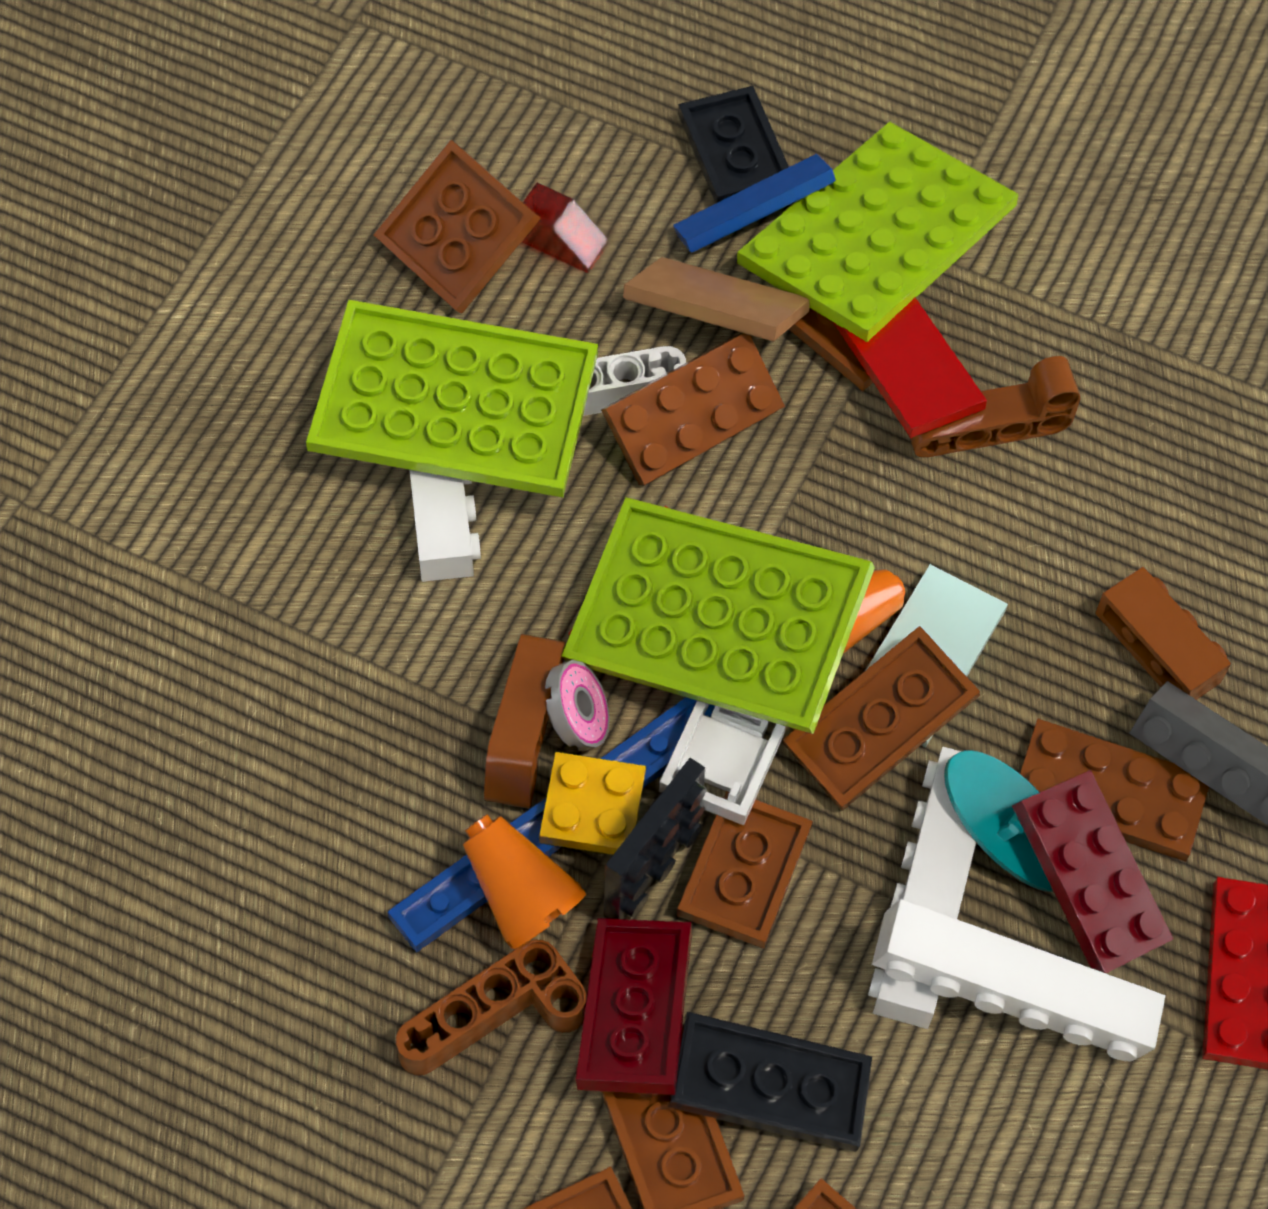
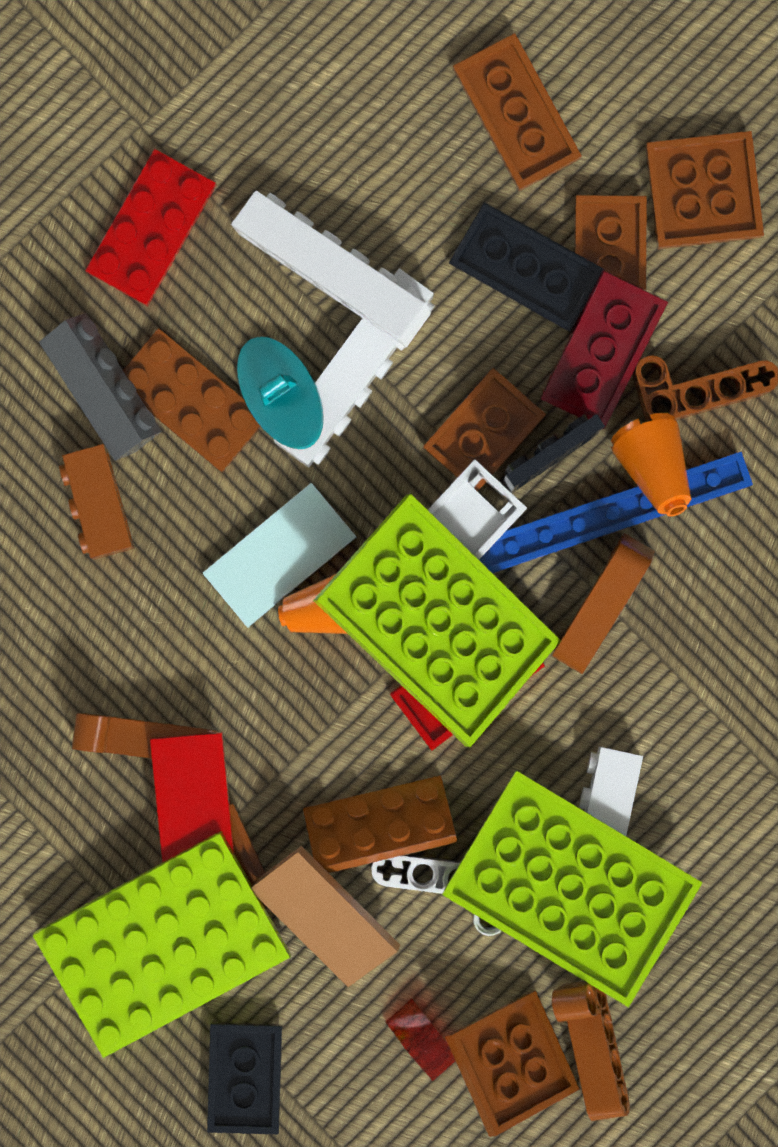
camera: 160 degrees left, 25 degrees up
yellow plate [539,752,646,855] -> none
tile [545,660,610,751] -> none
blue tile [673,154,836,252] -> none
dark orange plate [783,626,980,811] -> none
dark red plate [1012,770,1173,974] -> none
none -> dark orange beam [552,980,630,1121]

